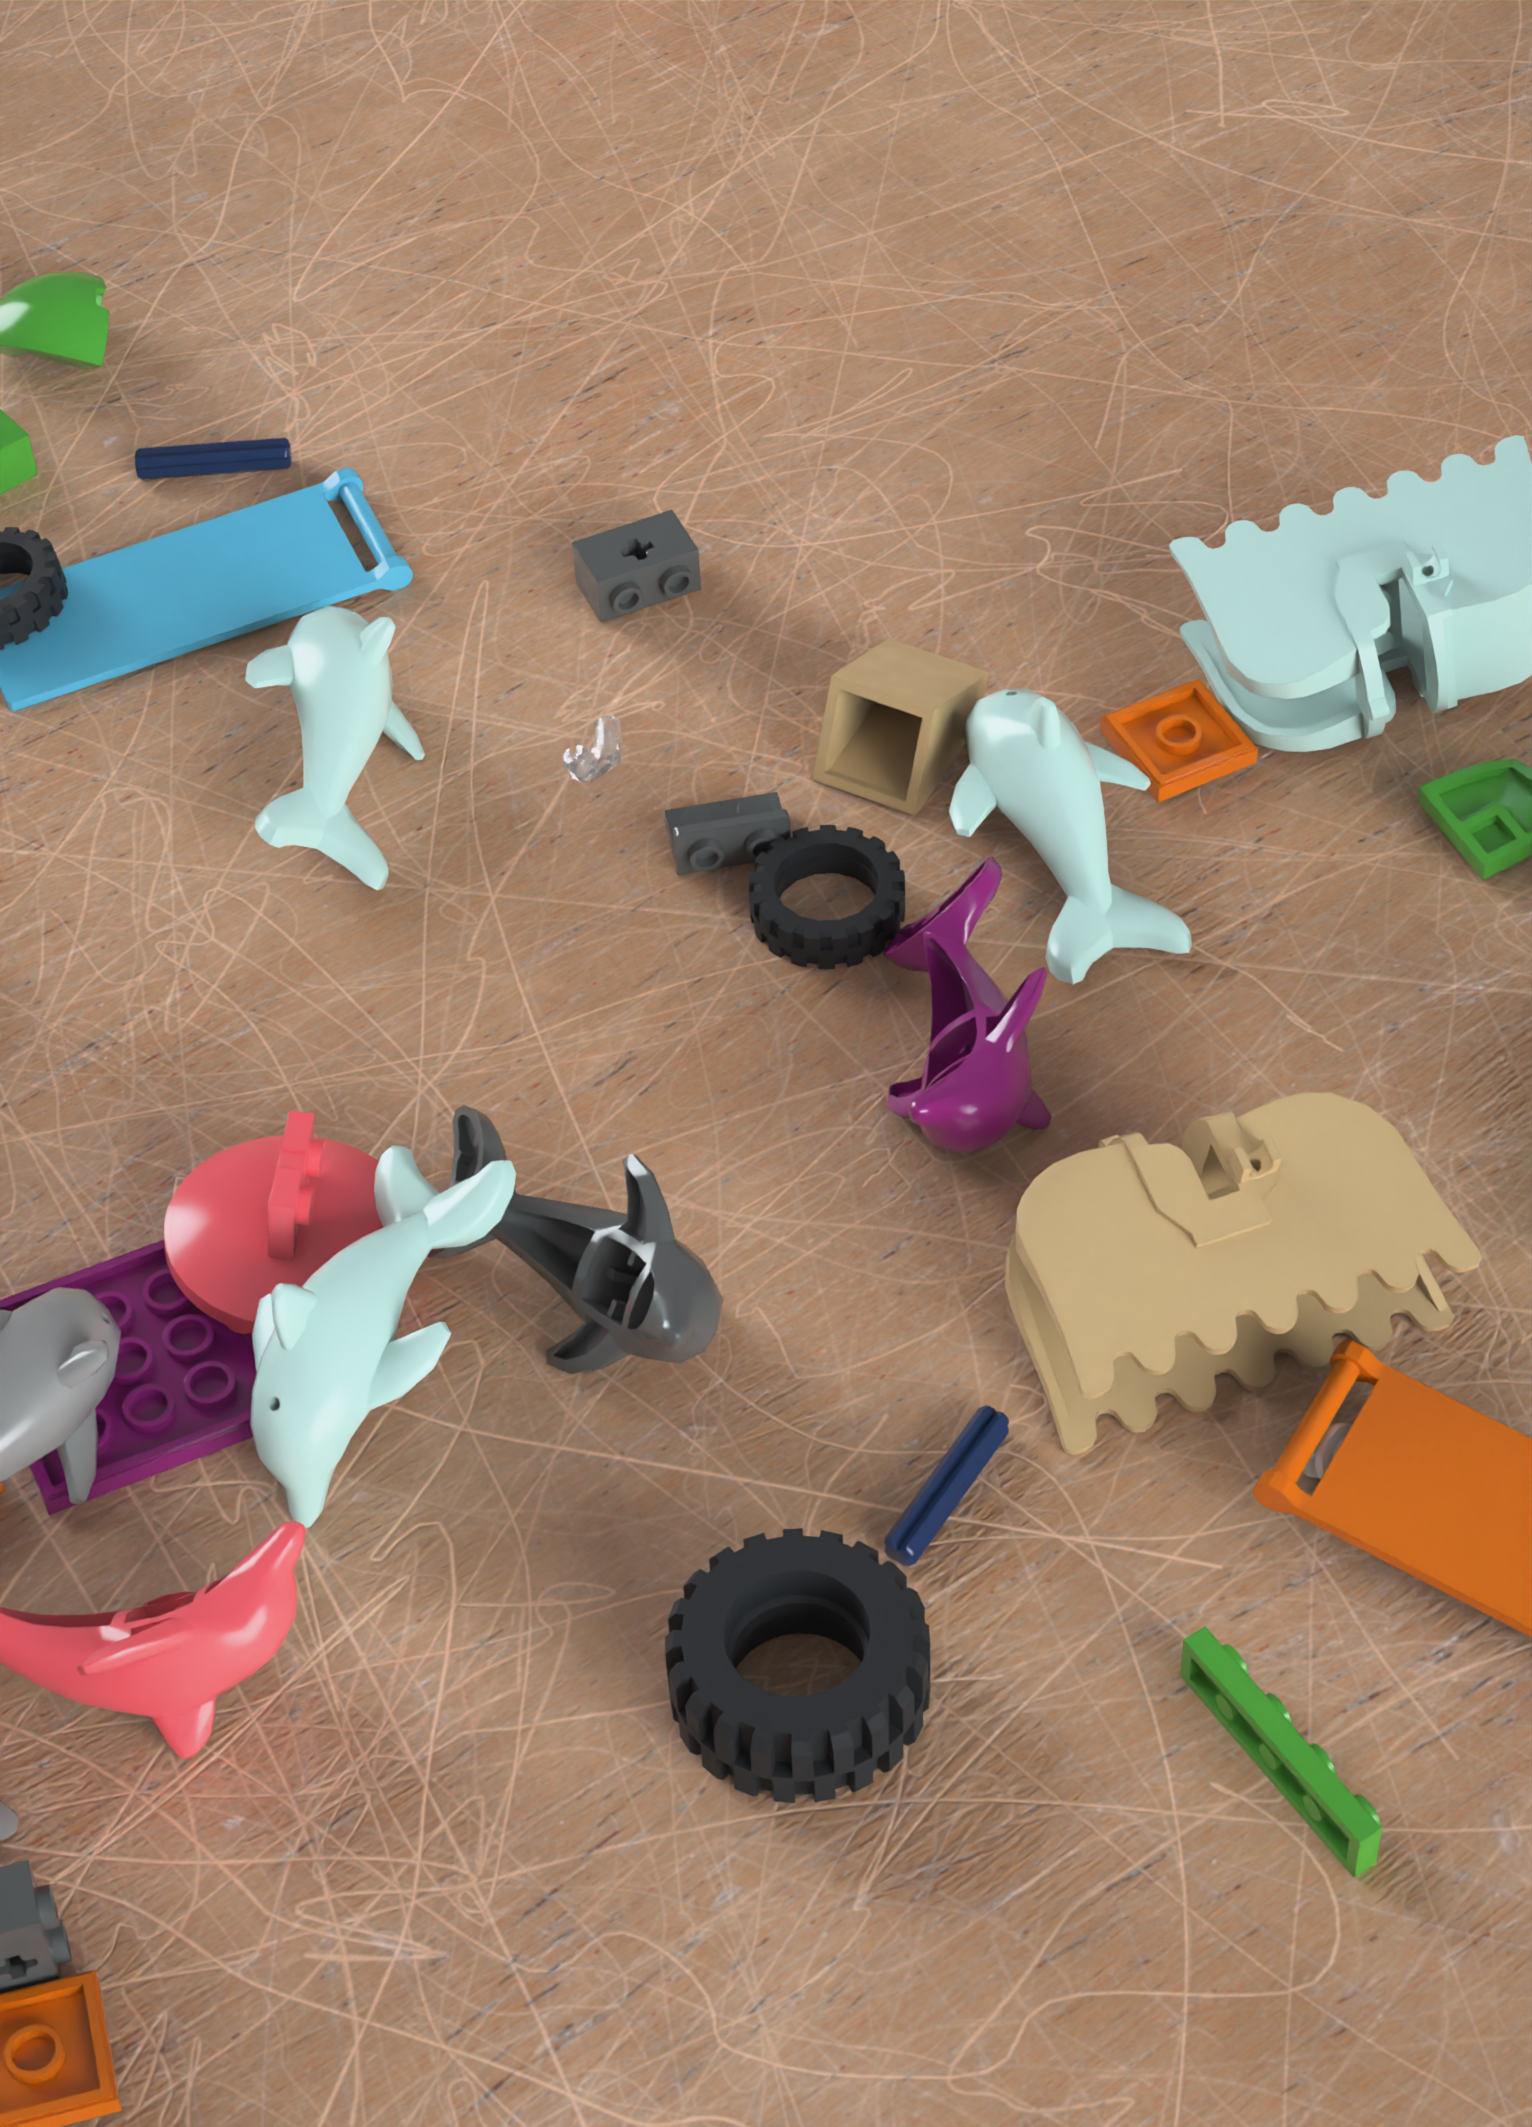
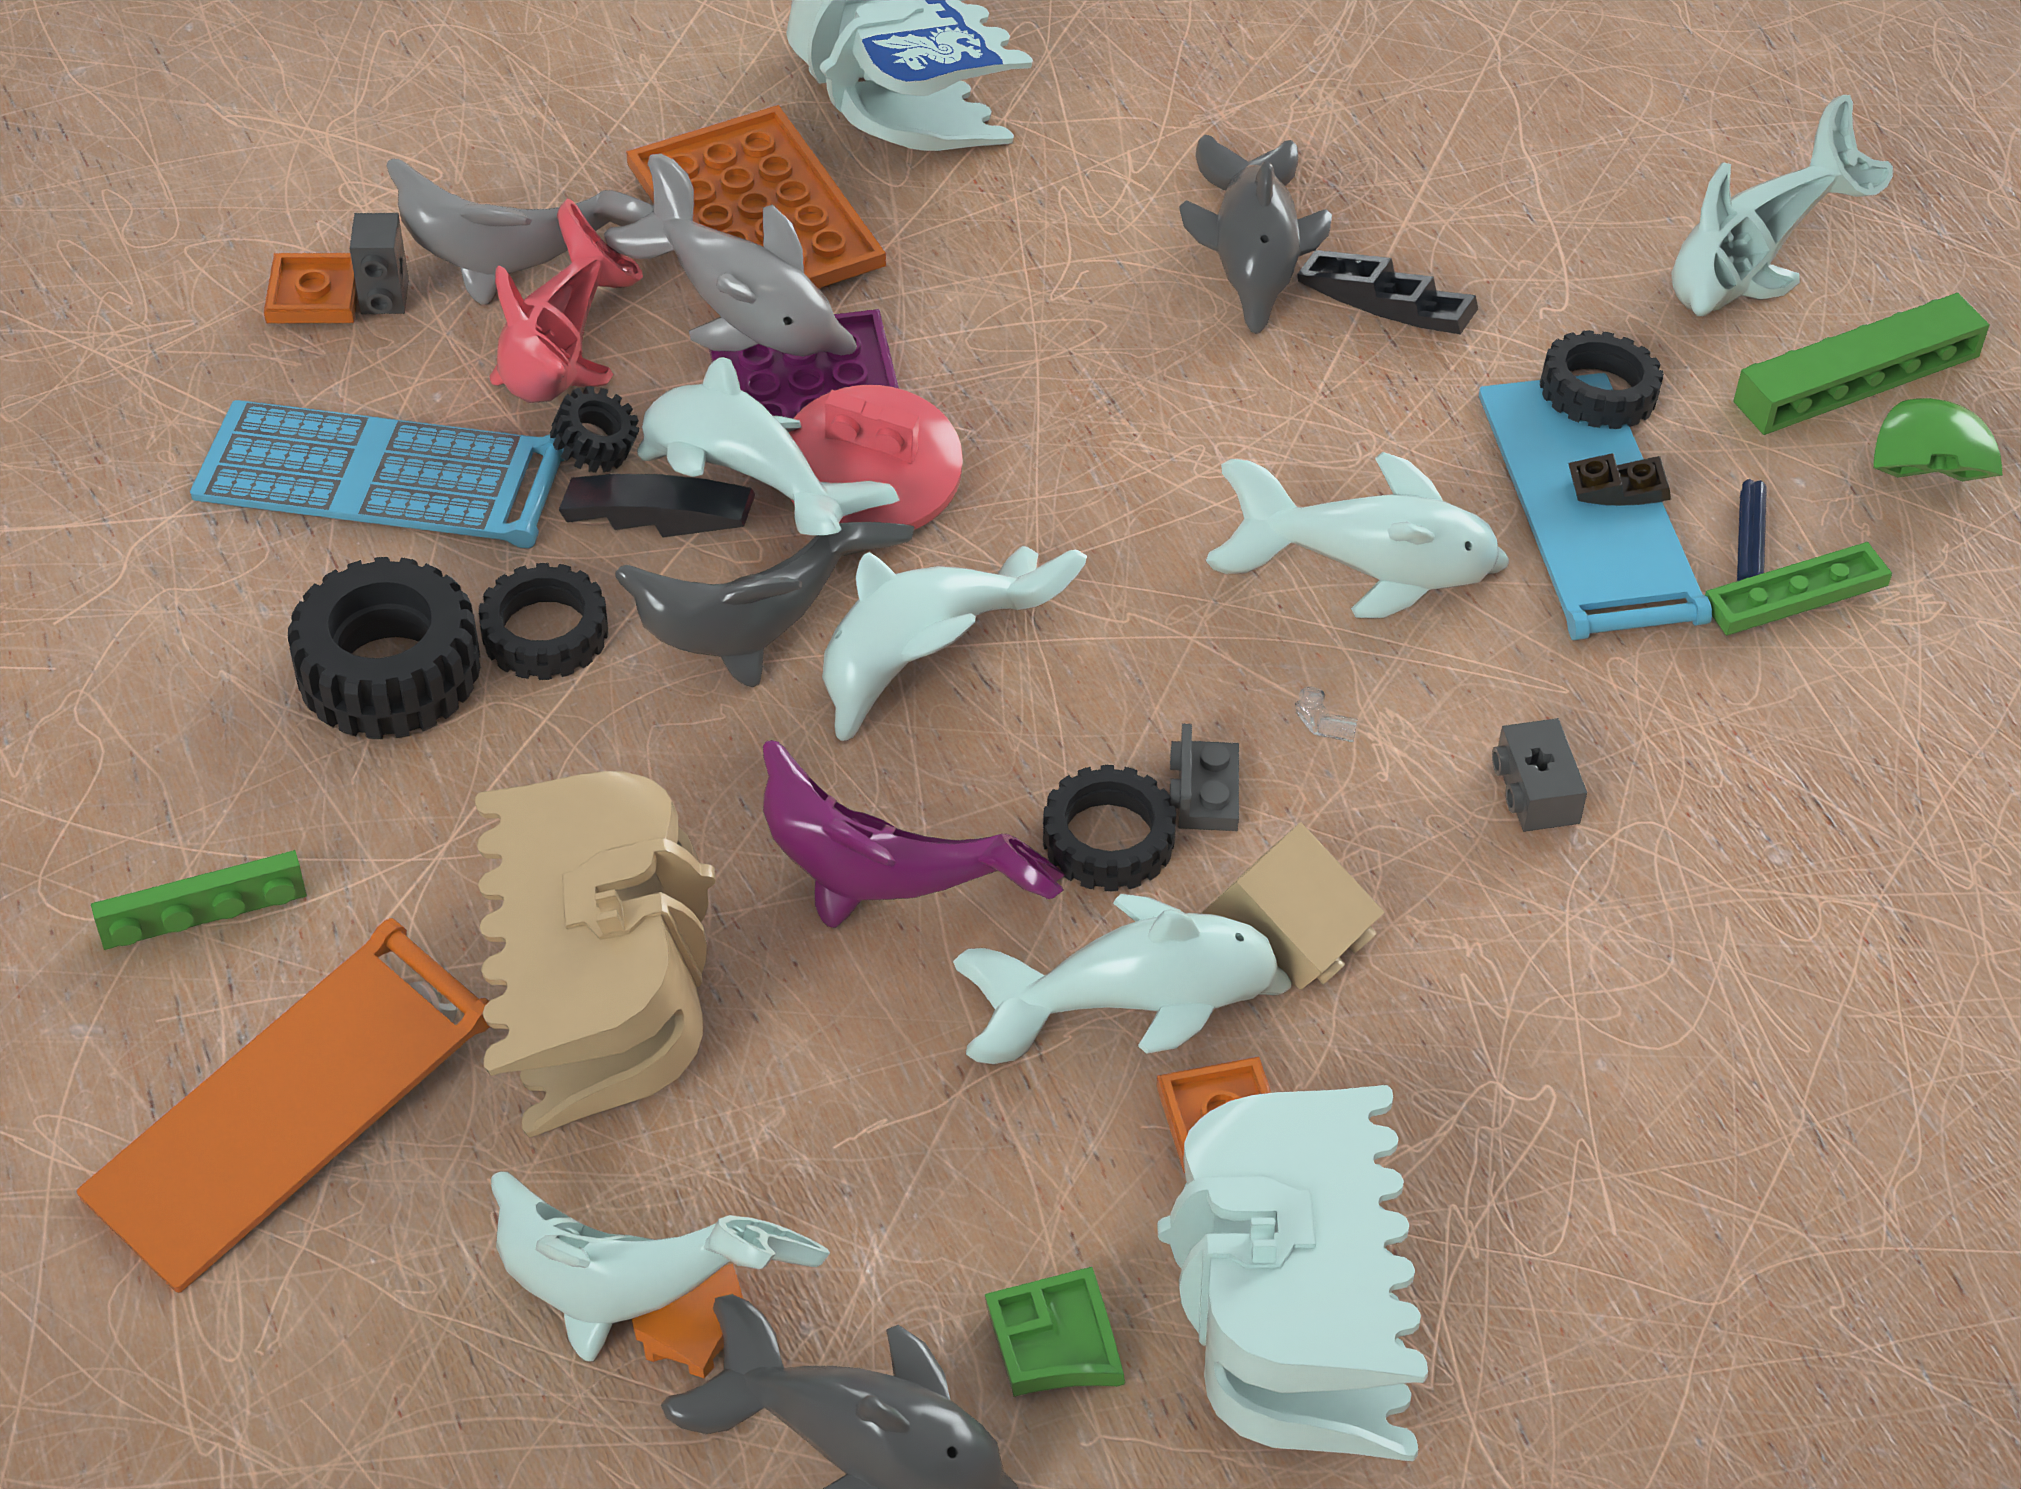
camera: 100 degrees right, 0 degrees up
dark blue axle [884,1405,1009,1566] -> none
none -> medium azure flag [190,400,564,549]
none -> black tyre [479,563,608,680]
none -> black tyre [550,386,639,473]
none -> black slope [559,474,755,538]
none -> light aqua animal [822,546,1087,741]
none -> dark brown slope [1568,453,1671,506]
none -> bright green plate [1705,542,1892,636]

